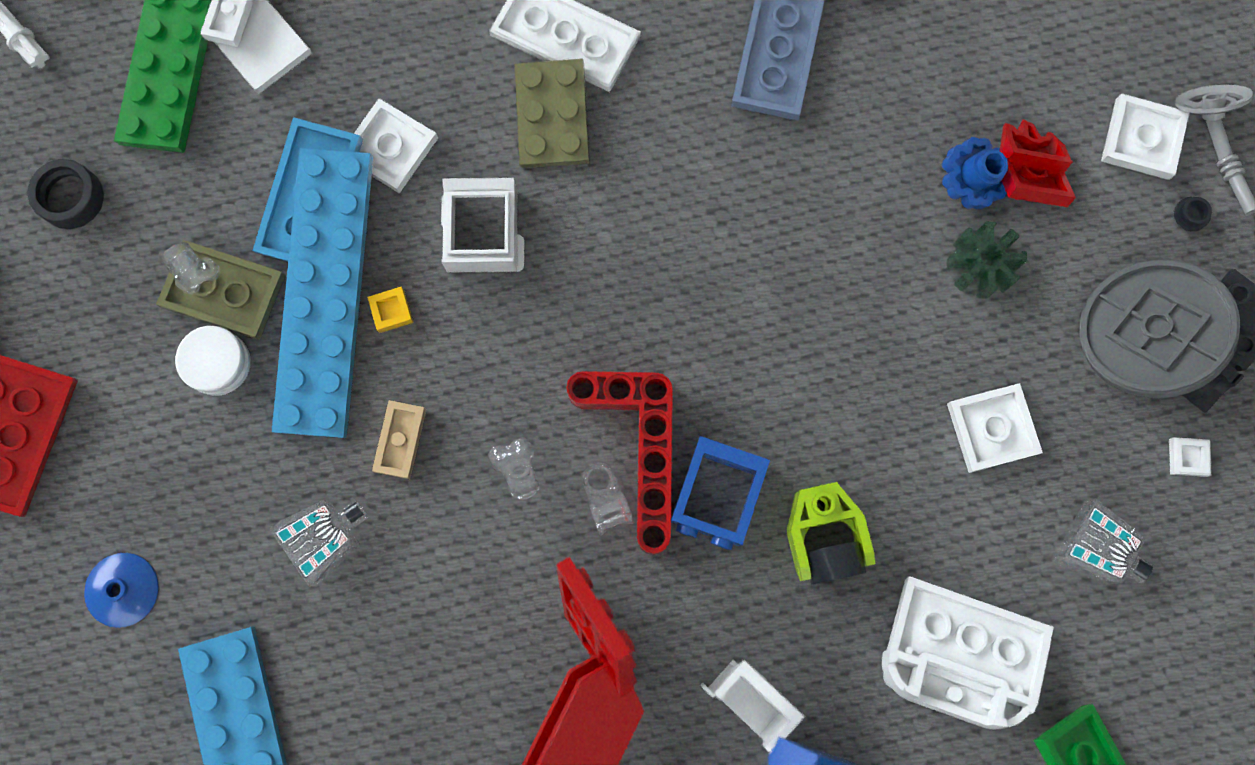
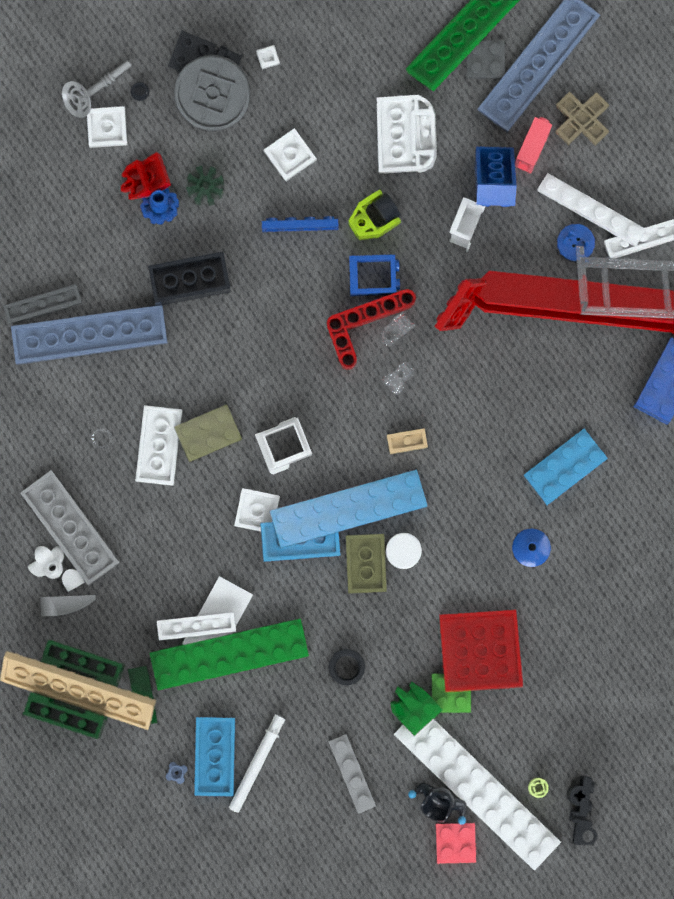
camera: 110 degrees left, 5 degrees up
clear plate [162,242,220,294] -> none
torso [269,500,368,586] -> none
yellow plate [367,287,414,333] -> none
torso [1051,499,1153,585] -> none
none -> black brick [148,251,231,306]
none -> blue plate [262,216,338,232]

